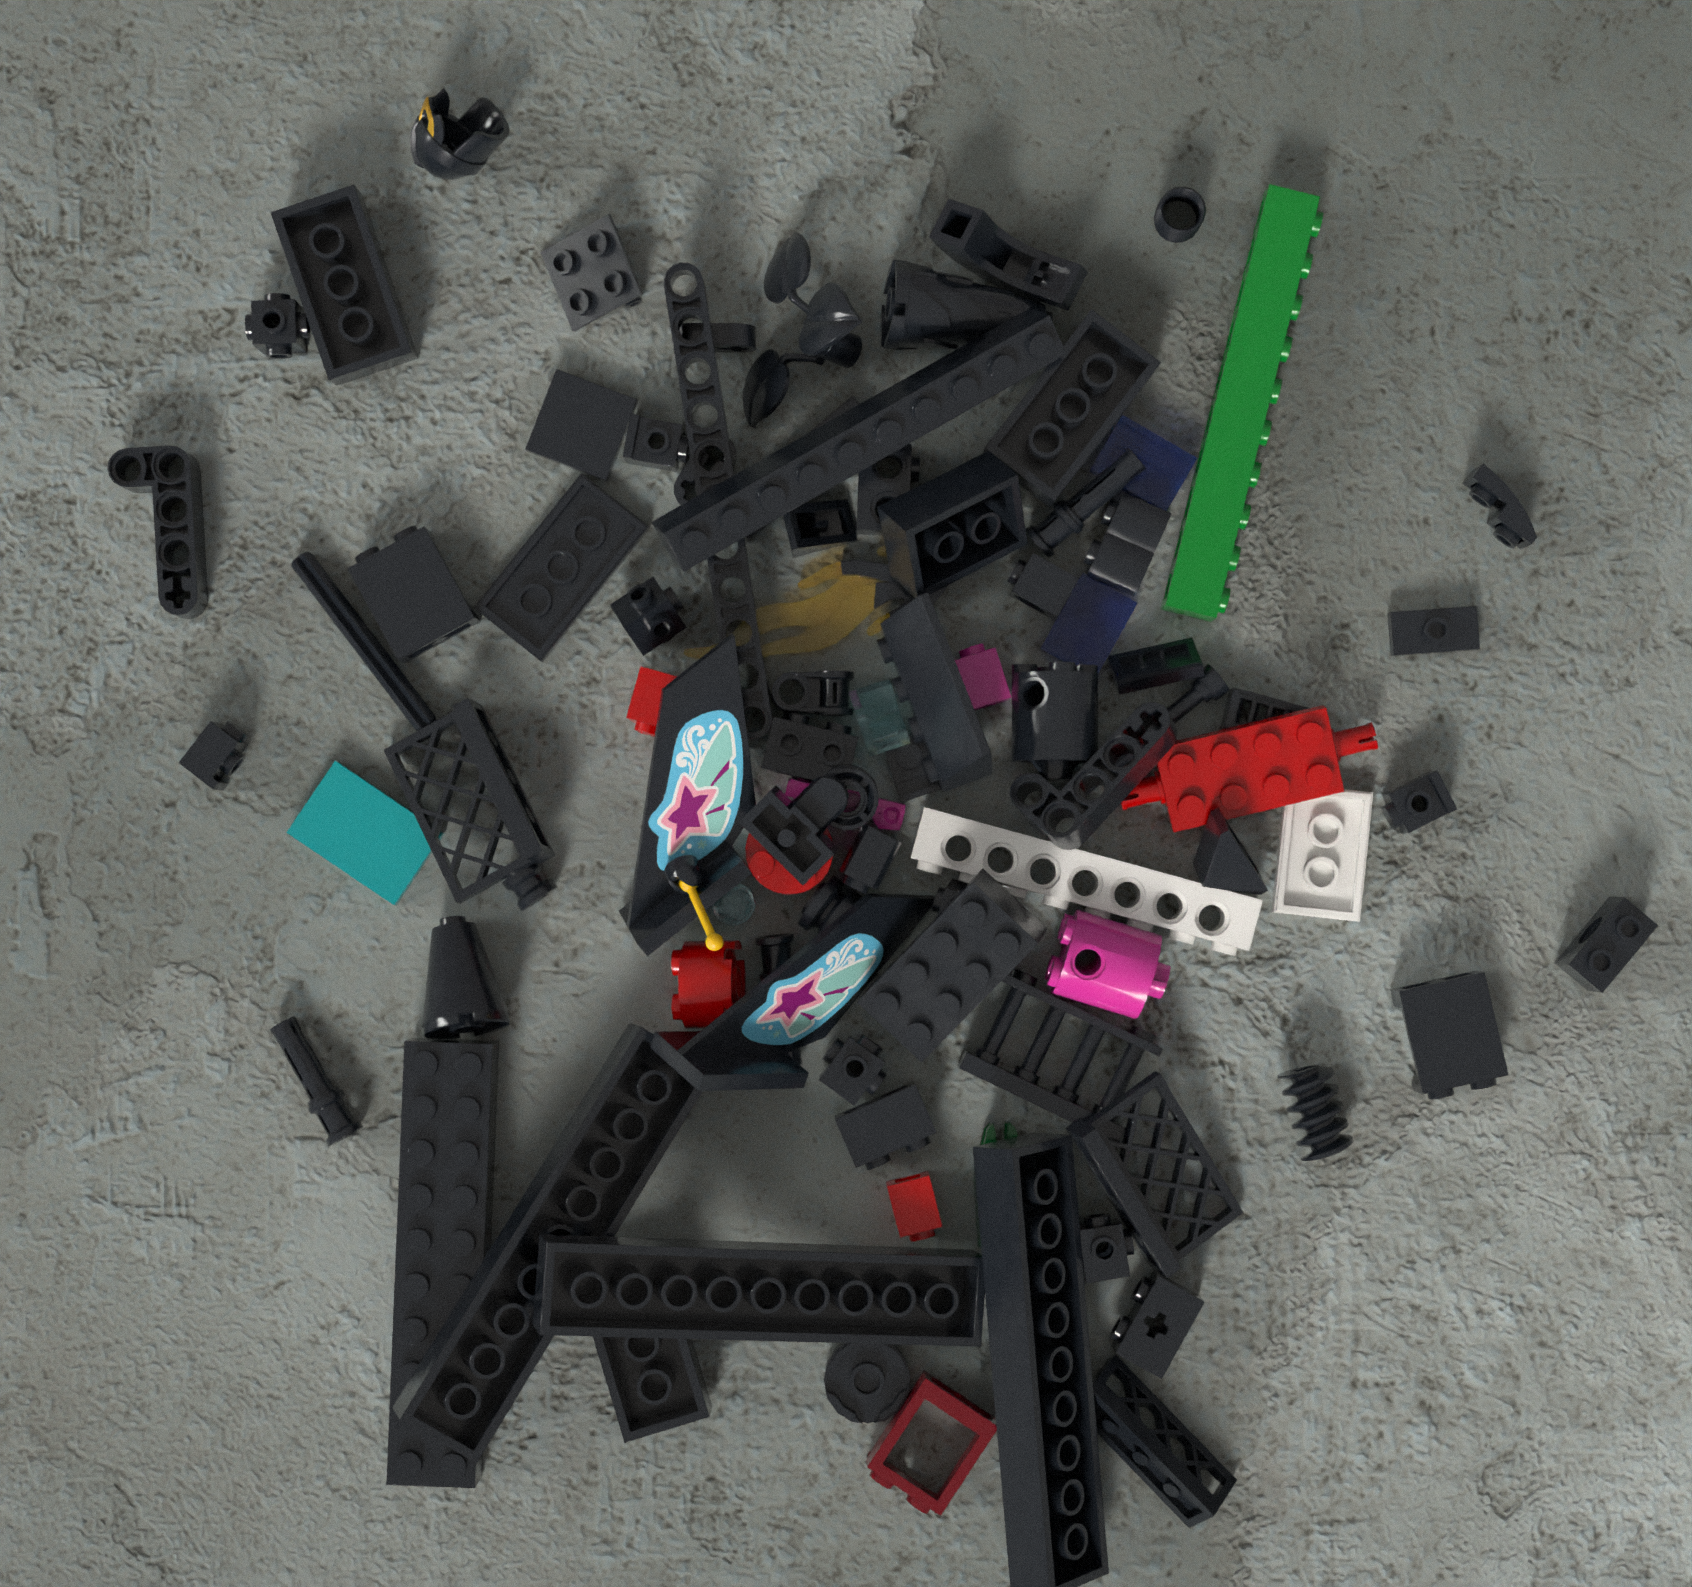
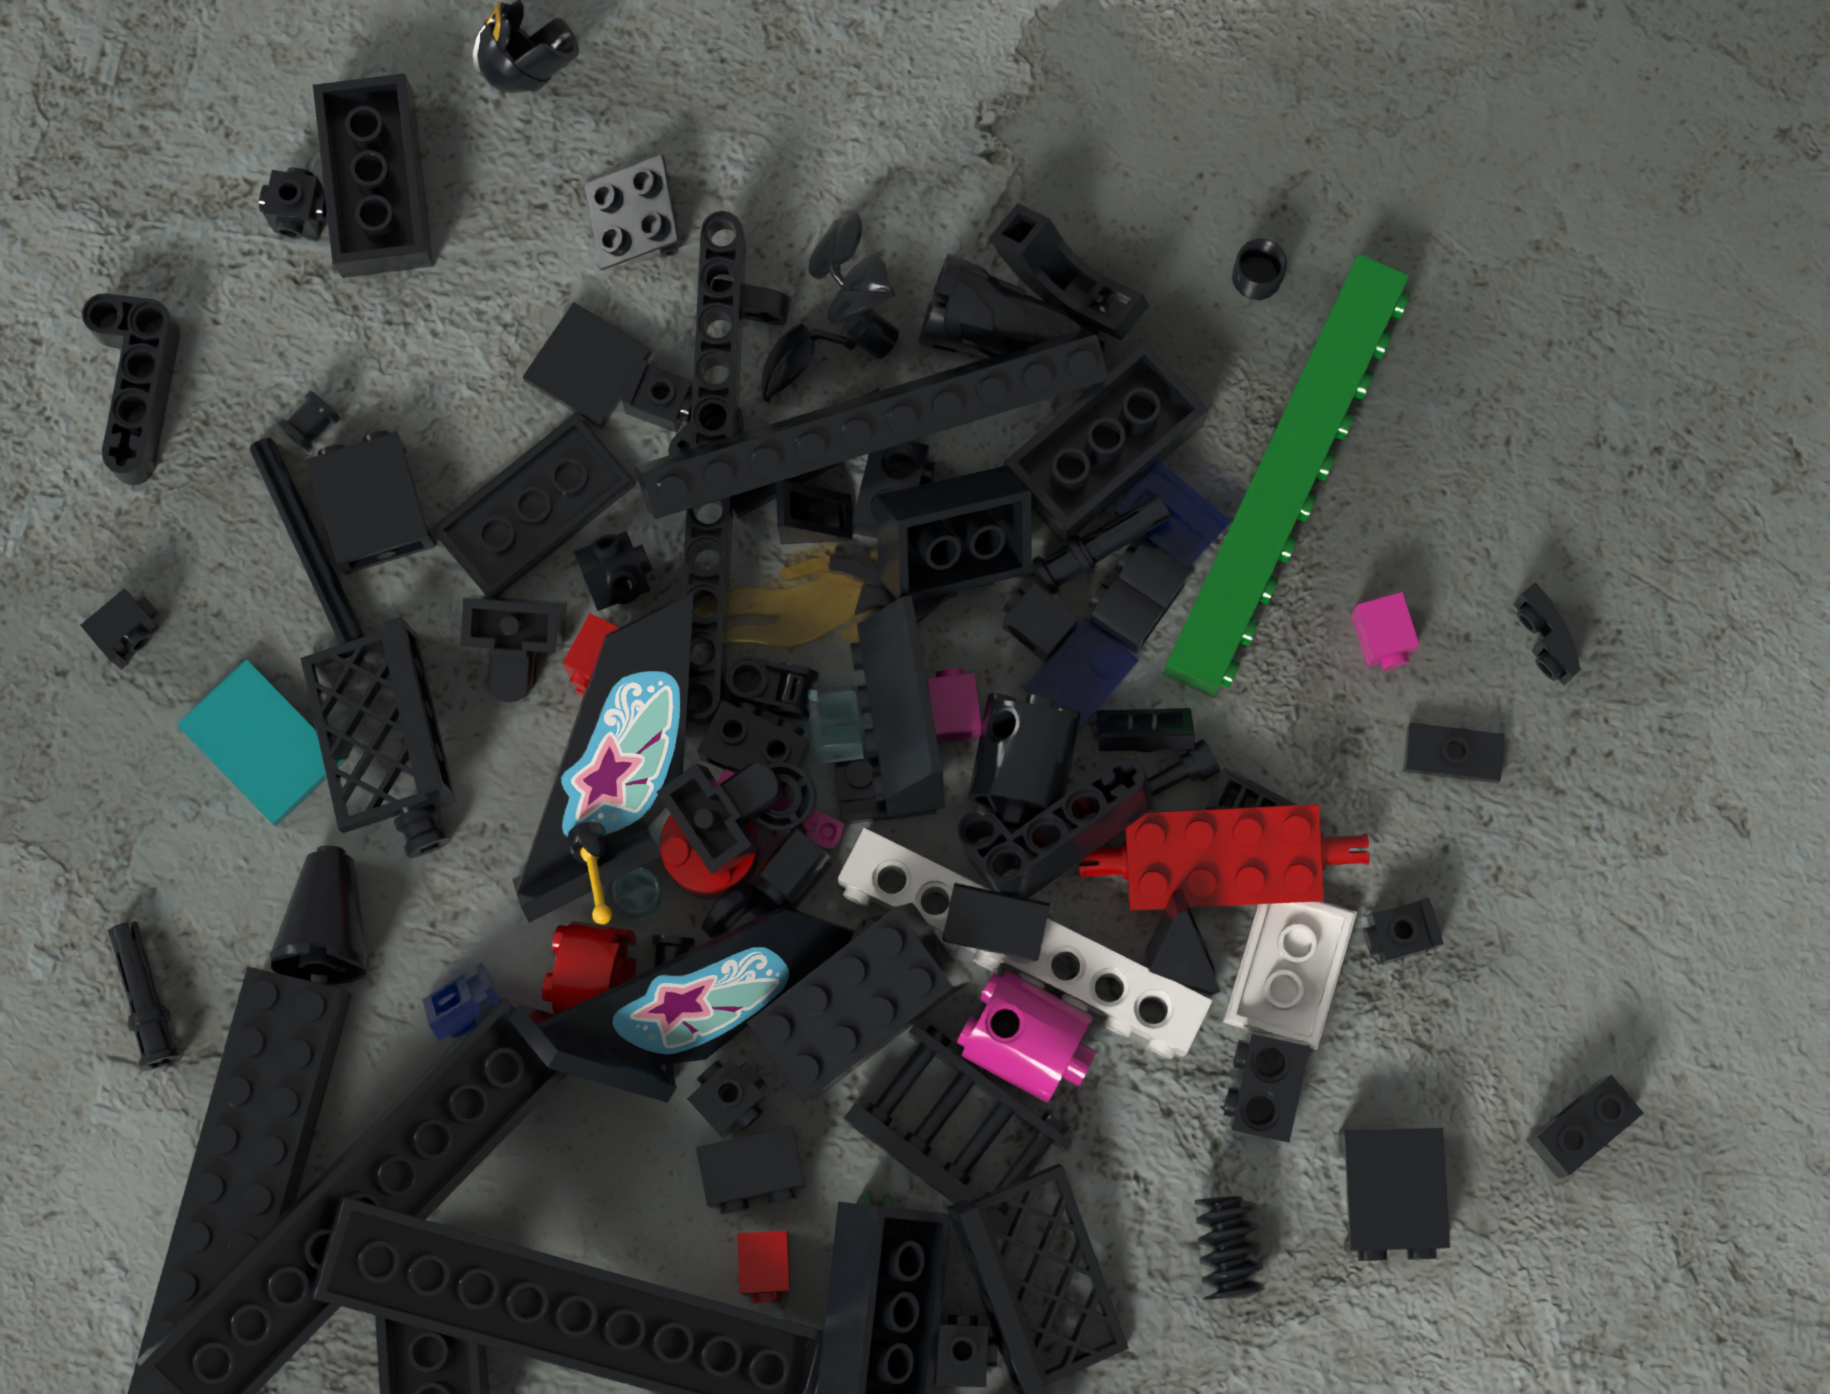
camera: 15 degrees right, 10 degrees down
none -> black bush [278,390,341,452]
none -> clear blue plate [422,963,501,1041]
none -> black brick [460,595,567,703]
none -> black slope [942,883,1050,961]
none -> black brick [1223,1029,1310,1143]
none -> dark pink brick [1351,592,1420,671]

